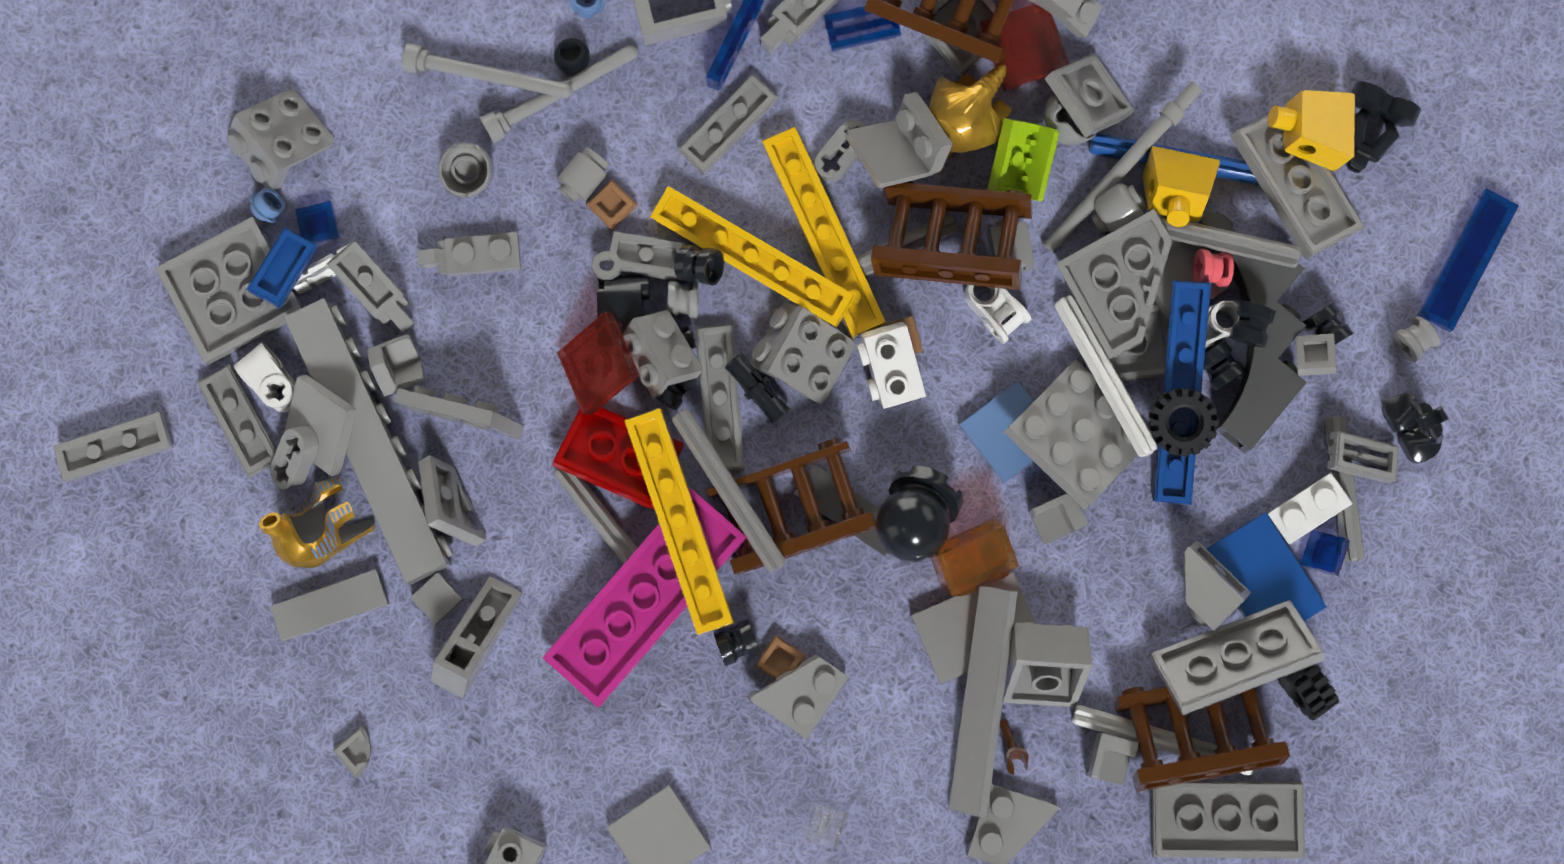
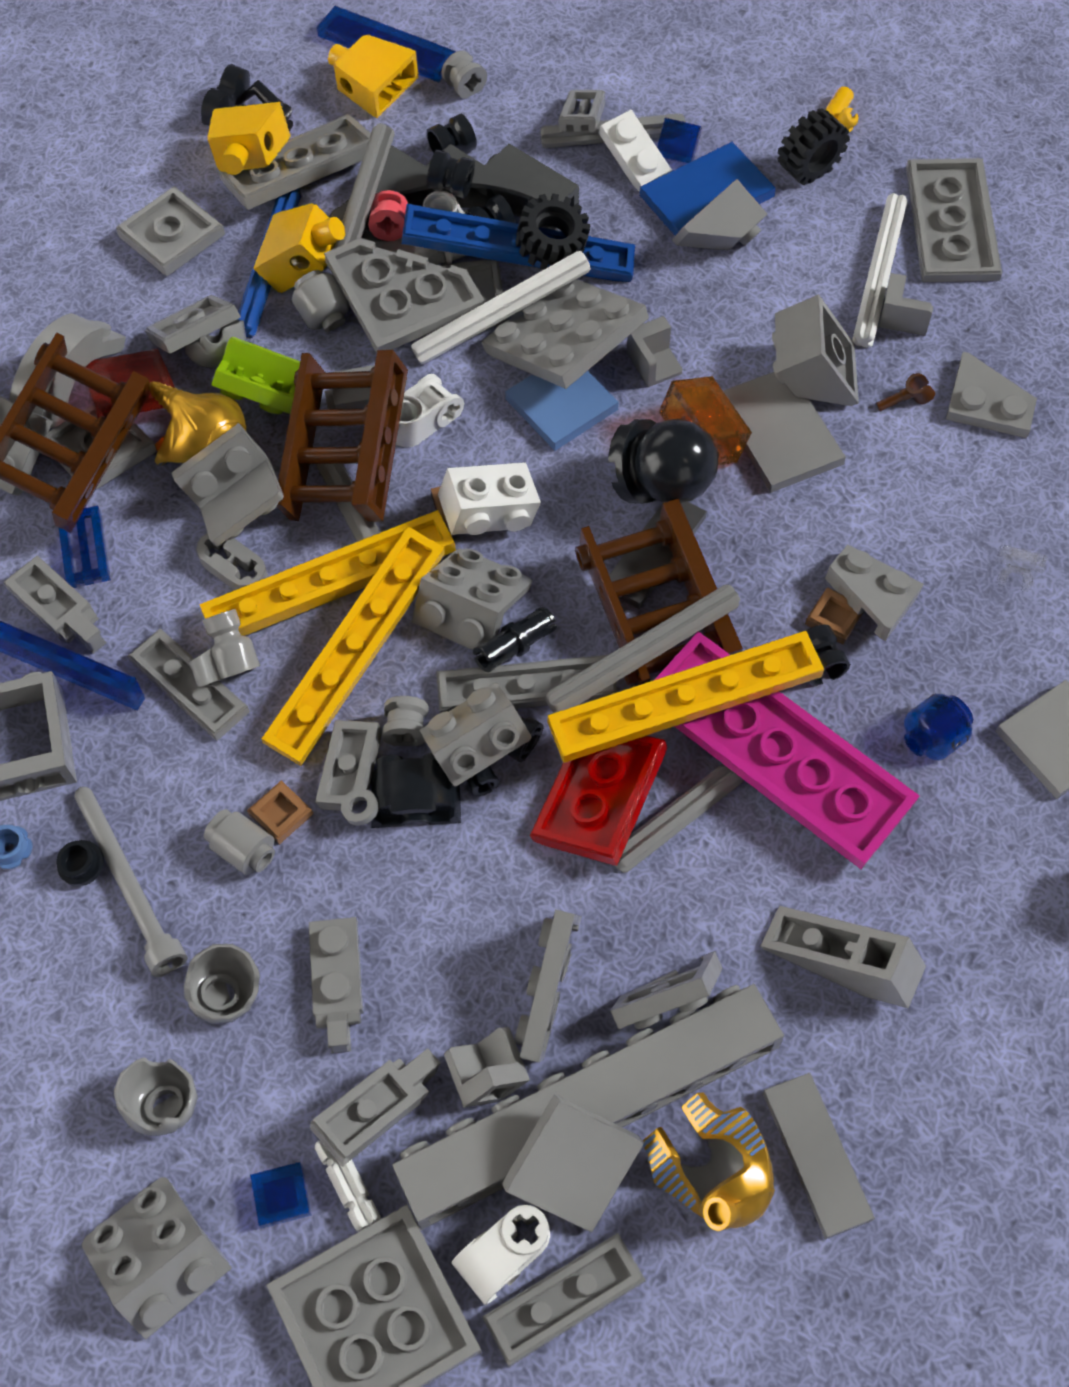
camera: 90 degrees left, 20 degrees down
blue tile [247,227,318,309] -> none
medium blue plate [250,188,285,223] -> none
light grey beam [270,425,319,490] -> none
light grey tile [333,725,372,779] -> none
light grey piece [402,43,573,98] -> none
light grey tile [410,572,464,625] -> none
clear red tile [557,312,640,415] -> none
black wheel [674,244,725,286] -> none
light grey tile [949,586,1018,817] -> none
light grey bar [1043,81,1202,254] -> none
reddish brown fence [1114,687,1290,792] -> none
light grey tile [1151,600,1324,715] -> none
light grey plate [1296,334,1336,376] -> none
black piece [1382,393,1449,464] -> none
none -> light grey hair [114,1058,198,1136]
none -> light grey plate [116,186,225,277]
none -> light grey piece [189,609,260,687]
none -> yellow torso [328,35,419,118]
none -> yellow arm [825,86,859,132]
none -> clear blue head [904,693,973,761]

